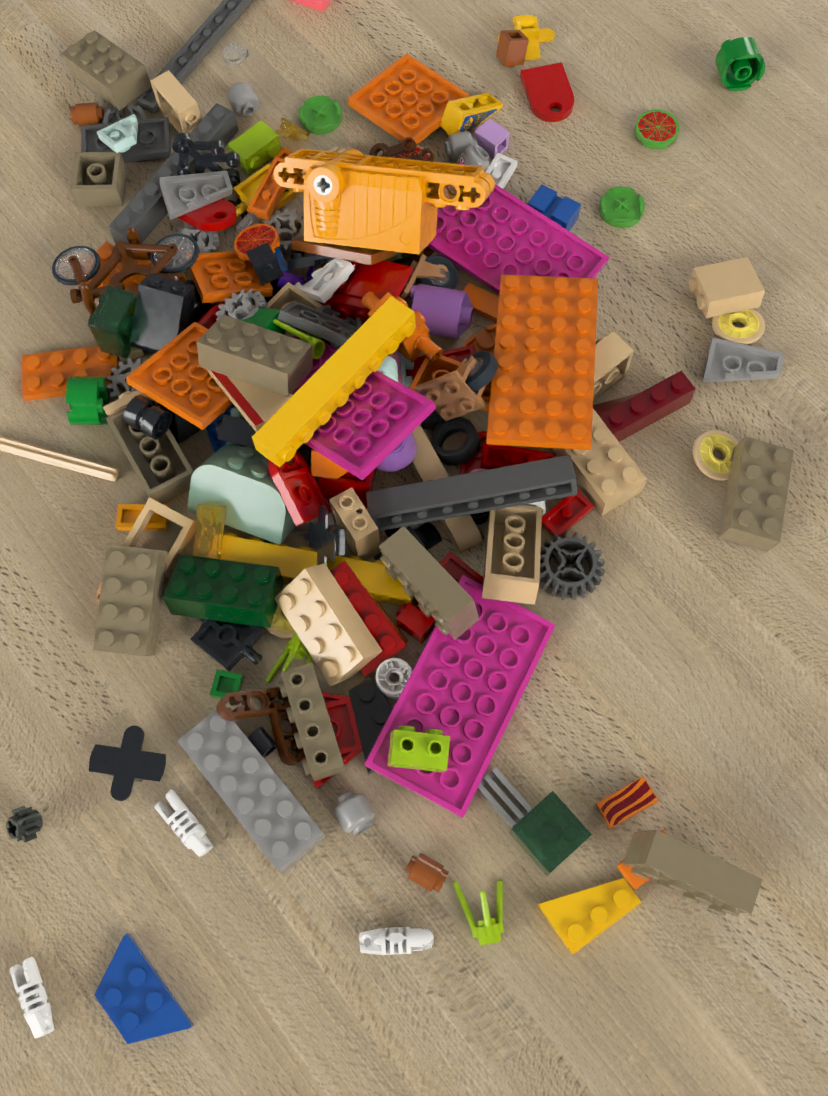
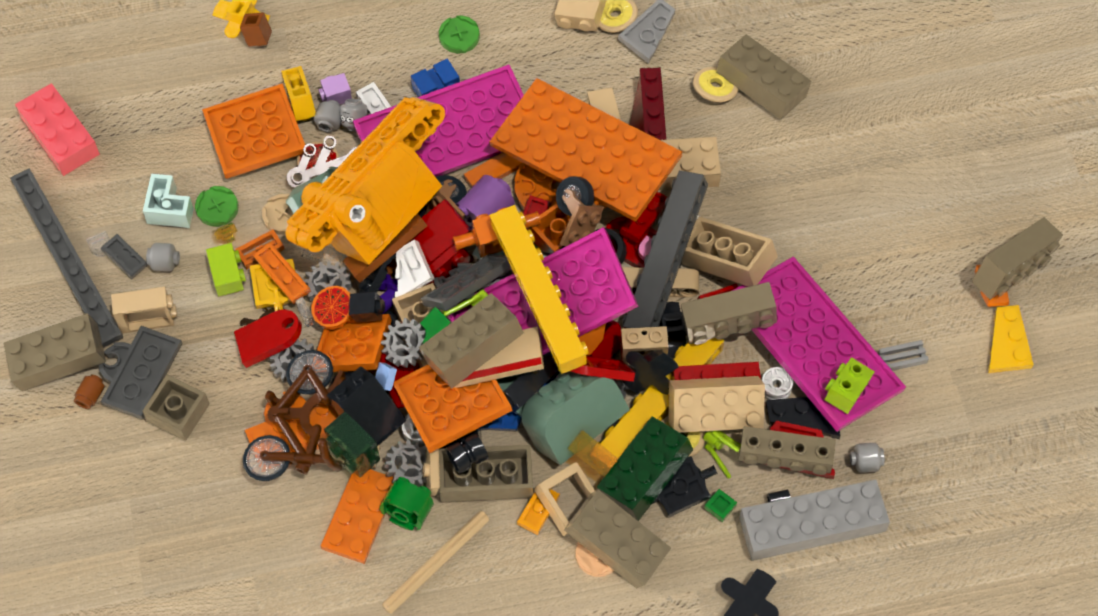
camera: 65 degrees left, 5 degrees down
light aqua wing [97,114,138,153] -> none
dark grey brick [108,103,239,244] -> none
white hinge [154,789,213,857] -> none
light grey wing [159,171,233,220] -> none
black plant [172,133,240,188] -> none
reddish brown beam [216,687,305,766] -> none
white hinge [359,926,434,955] -> none
red brick [396,603,437,644] -> none
dark orange brick [405,853,449,893] -> none
lime plant [453,880,504,945] -> none
clear green brick [509,791,592,876] -> none
red tile [520,62,574,122] -> none
dark grey gear [540,532,605,601] -> none
red plate [541,489,594,537] -> none
tile [595,776,659,829] -> none
none -> dark grey plate [101,234,148,280]
none -> light aqua brick [143,174,194,228]
none -> light blue tile [375,362,397,391]

